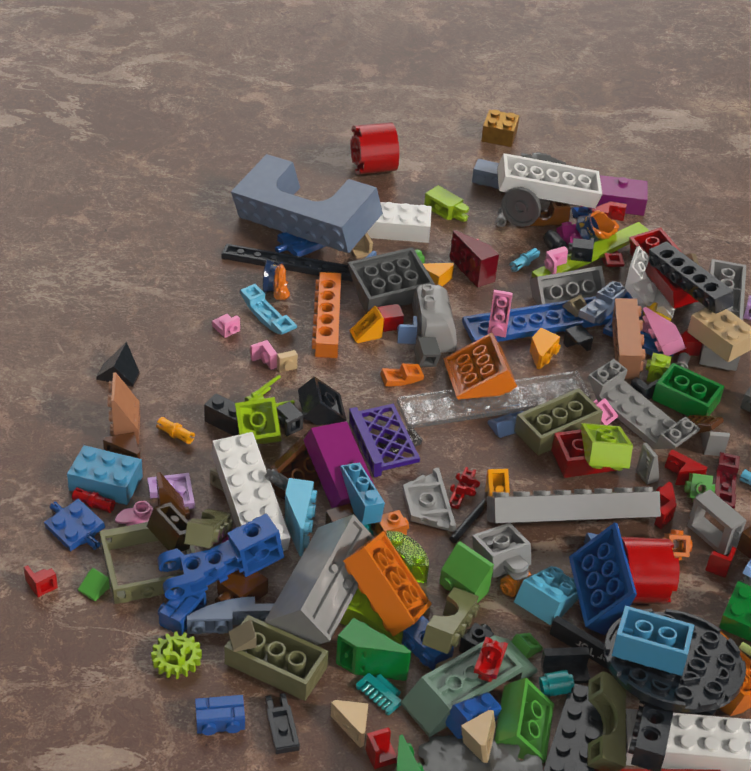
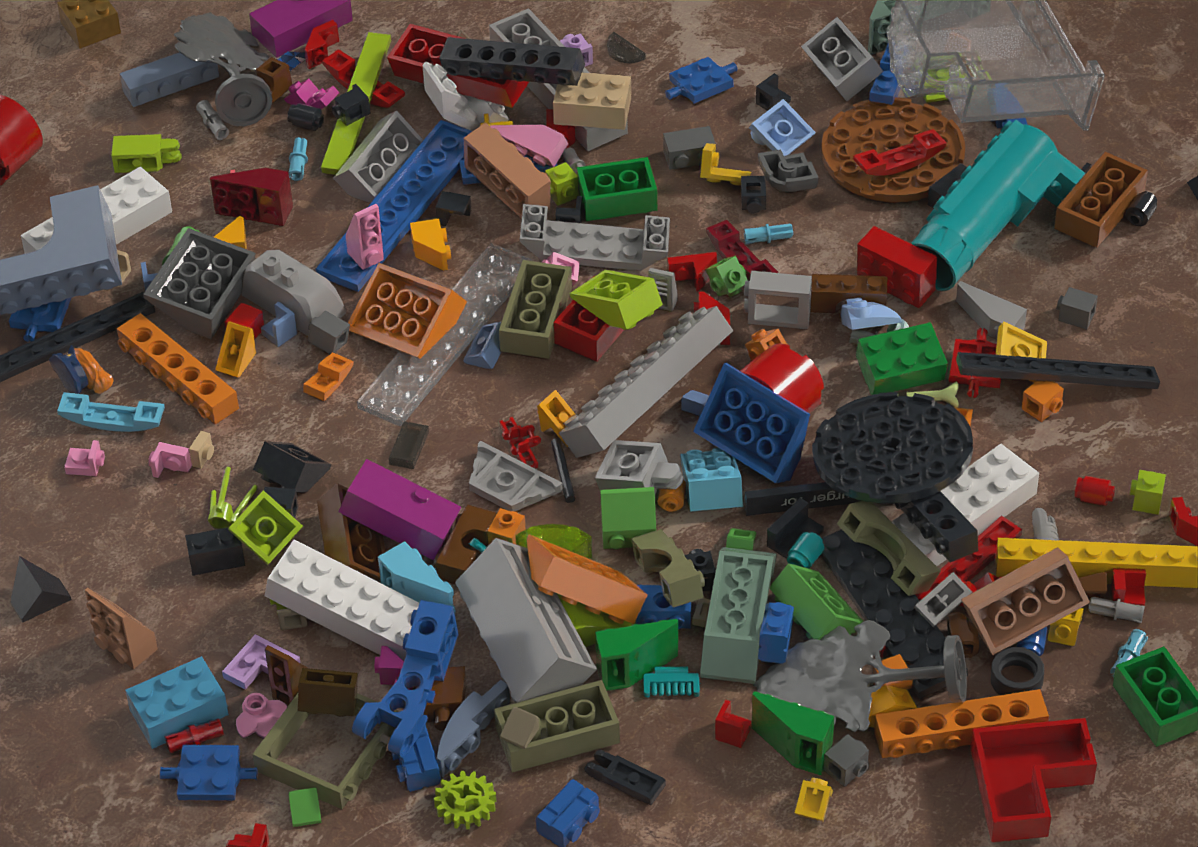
camera: 40 degrees left, 5 degrees up
reddish brown slope [103,432,140,459] -> none
light orange pin [156,417,195,444] -> none
olive arch [184,509,233,548] -> none
flat silver axle [265,469,289,491] -> none
tan slope [331,700,368,748] -> none
dark azure slope [340,462,385,525] -> none
dark purple fence [349,403,420,477] -> none
tan slope [461,710,496,763] -> none
red hips [474,637,508,682] -> none
white brick [497,153,602,208] -> none
bright pink bracket [544,246,568,274] -> none
dark tan slope [562,294,587,317] -> none
piece [576,210,619,242] -> none
sand blue slope [578,281,627,324] -> none
dark azure brick [612,605,694,676] -> none
reddish brown slope [687,415,724,434] -> none
light grey slope [701,432,730,456] -> none
red panel [705,546,736,578] -> none

